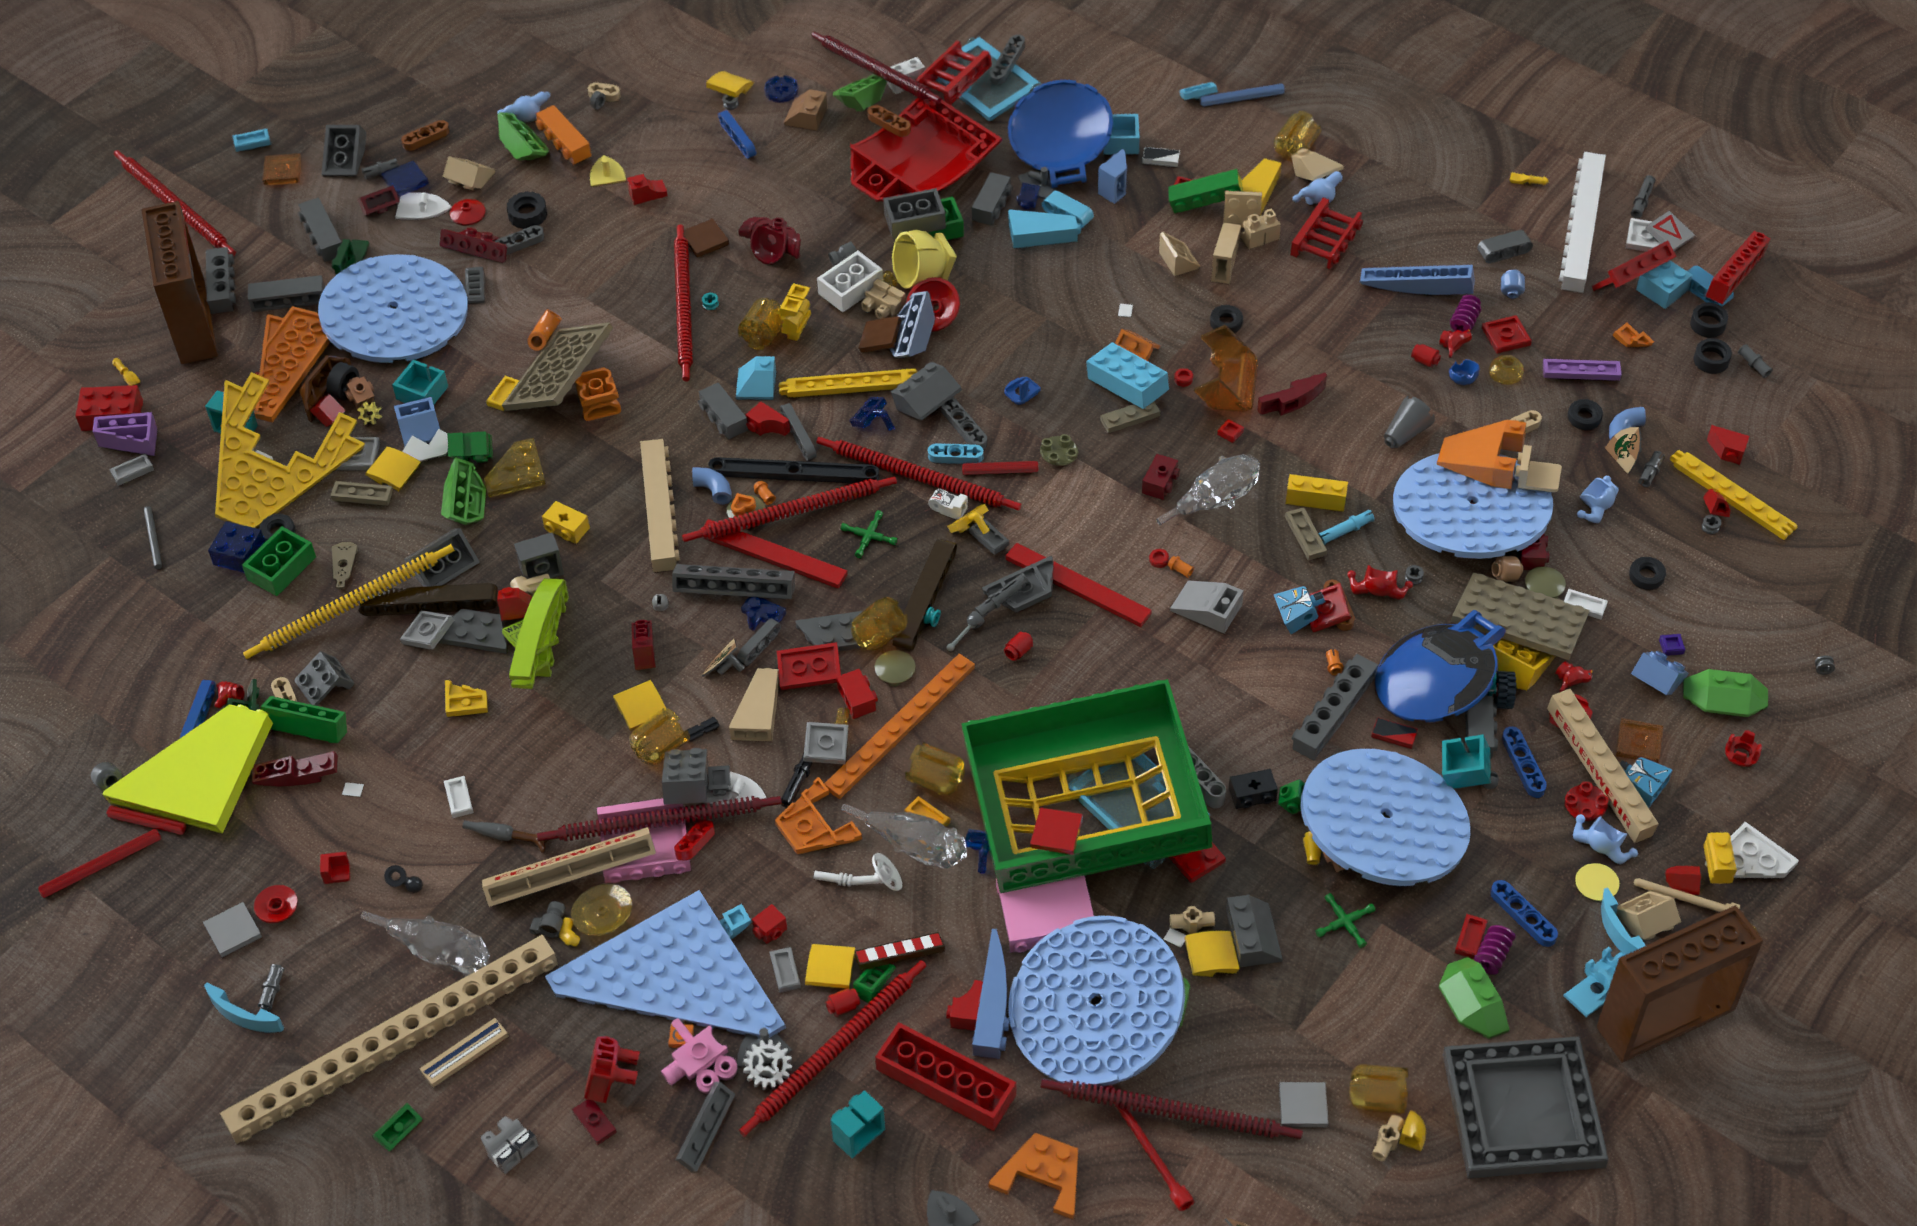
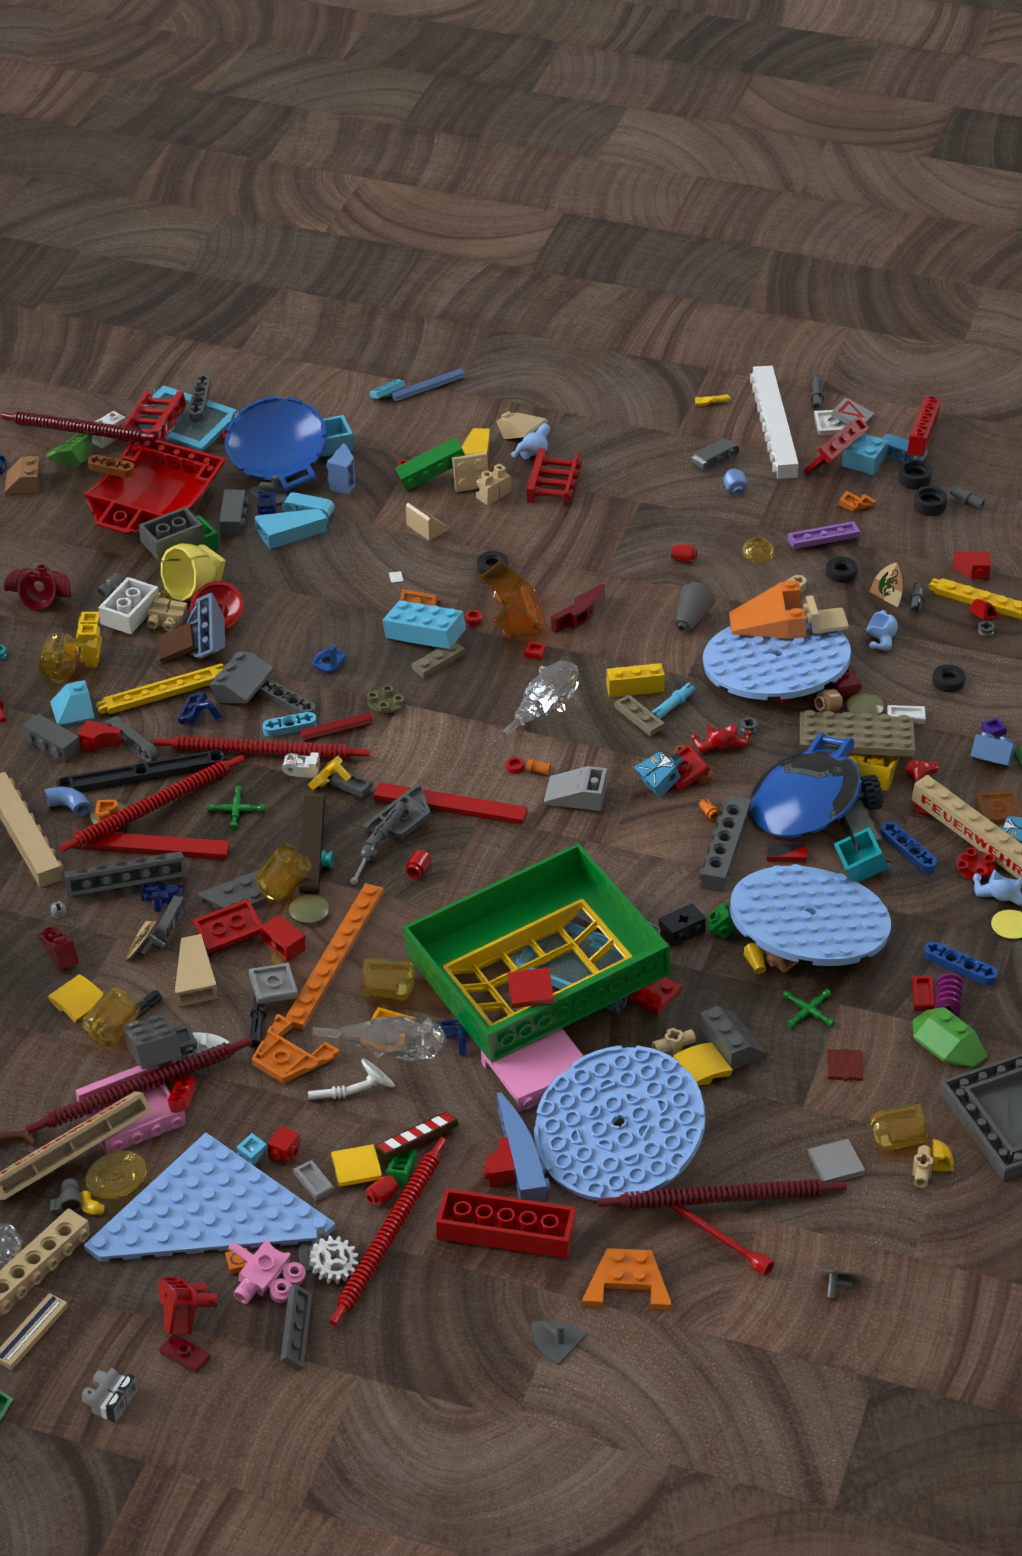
camera: 20 degrees left, 10 degrees down
orange pin [753,481,776,505] -> none
teal piece [831,1090,885,1158] -> none
tile [1142,147,1180,167] -> none
dark red brick [1142,454,1180,500] -> none
tan slope [1211,223,1241,284] -> none
clear yellow cylinder [1274,111,1322,161] -> none
medium blue slope [1360,265,1475,295] -> none
red animal [1439,329,1472,358] -> none
blue hair [1449,359,1480,385] -> none
magenta piece [1450,295,1482,332] -> none
red tile [1481,315,1532,354] -> none
medium blue cylinder [1609,407,1646,440] -> none
none -> clear red piece [827,1048,863,1082]

